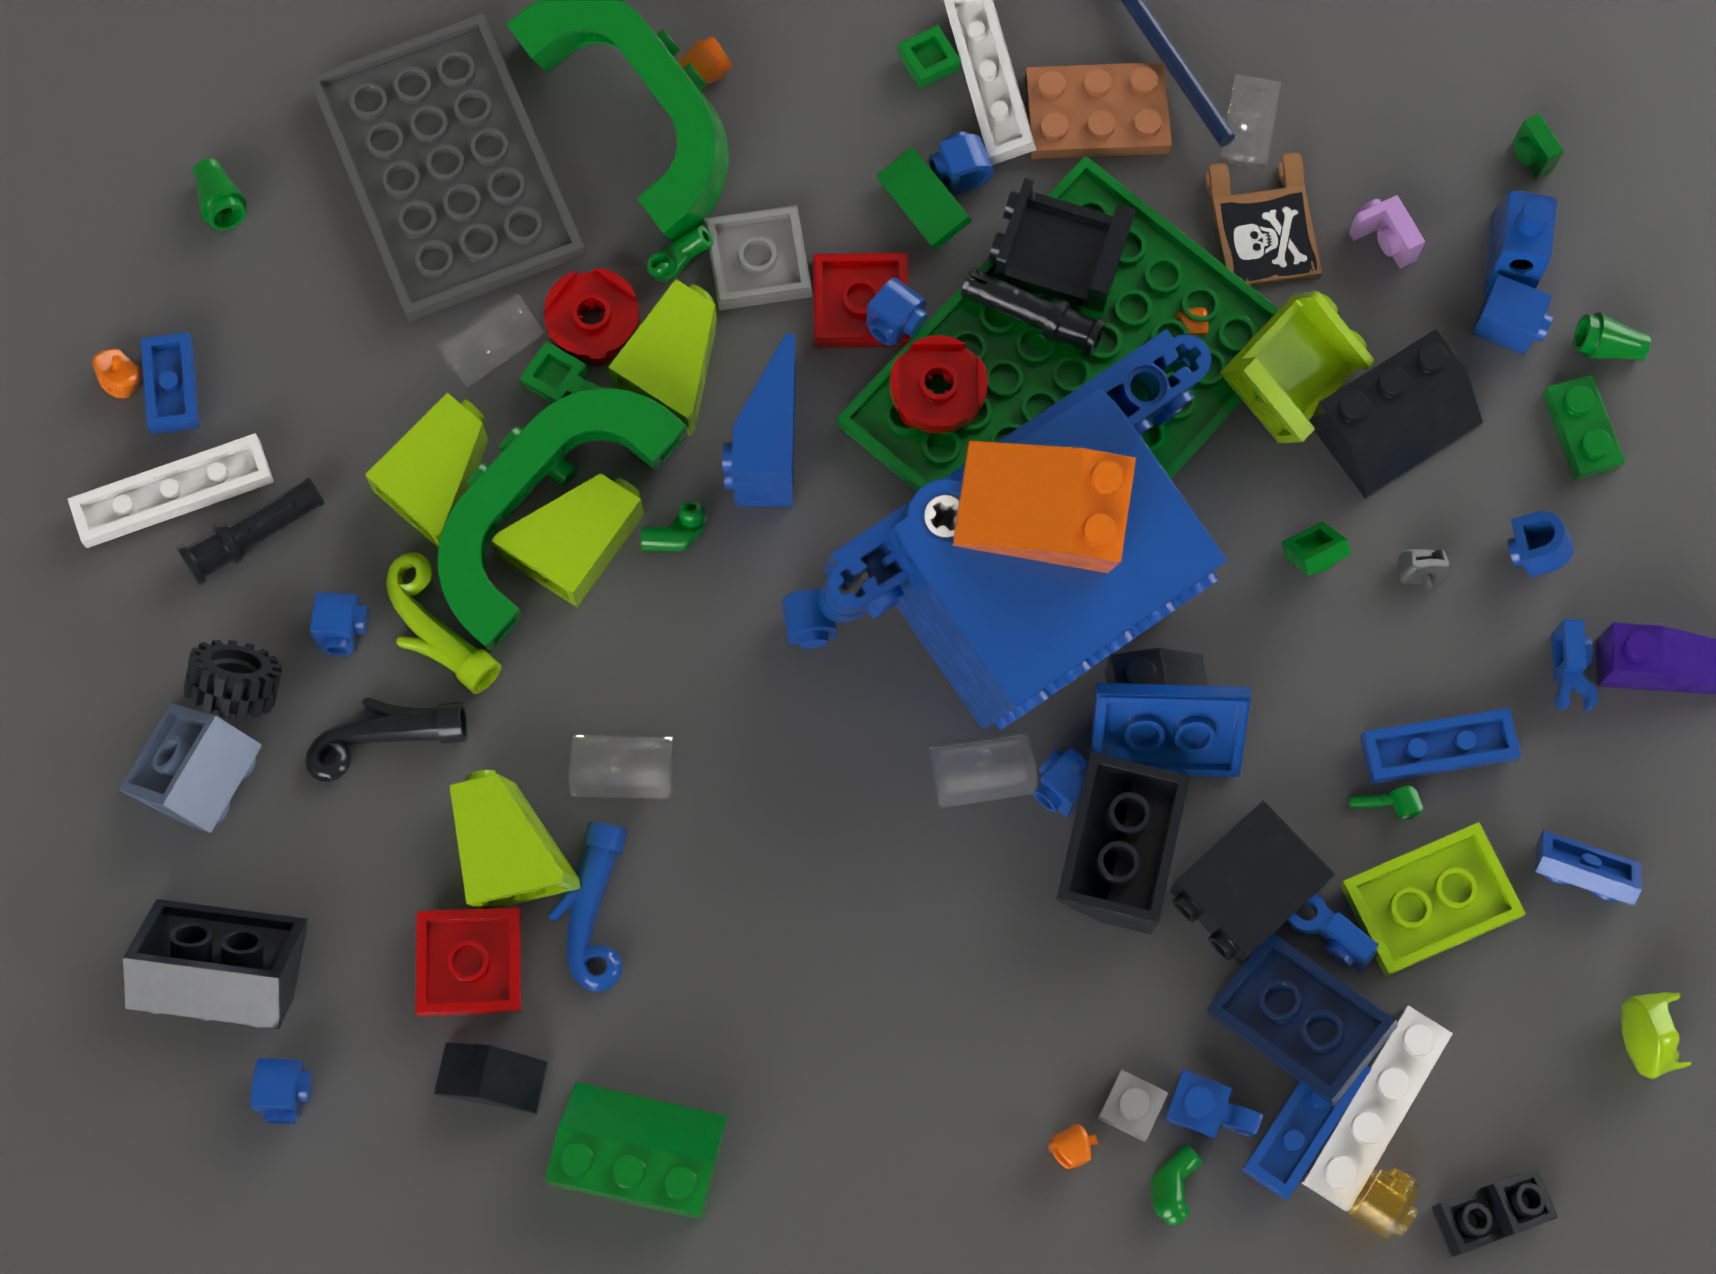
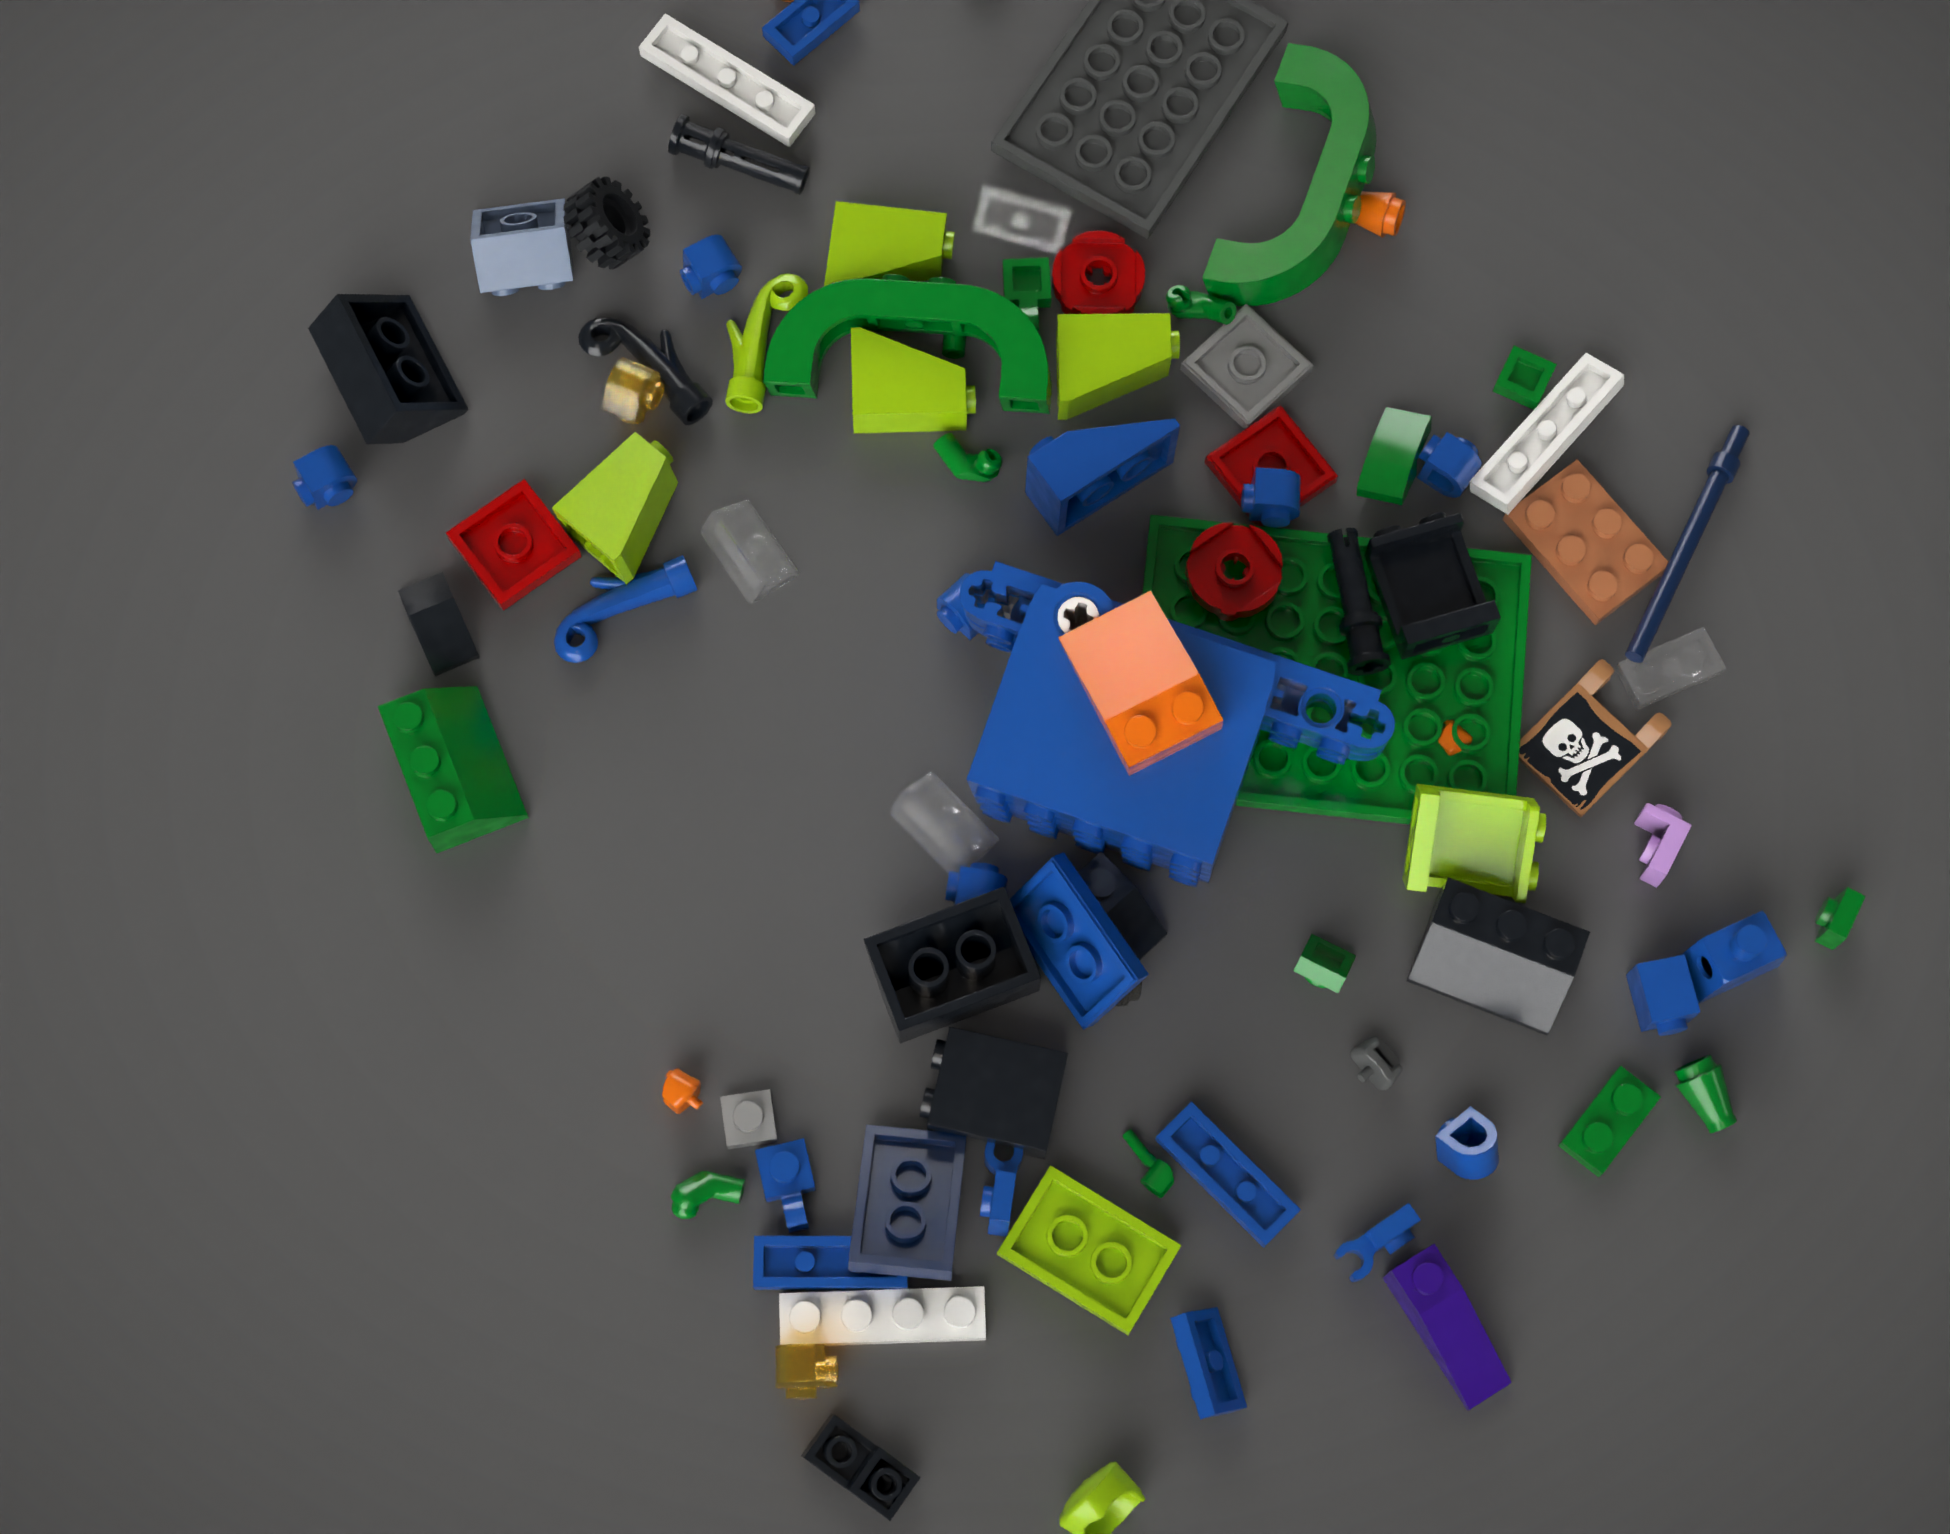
camera: 55 degrees right, 0 degrees up
none -> clear yellow plate [601,357,664,424]

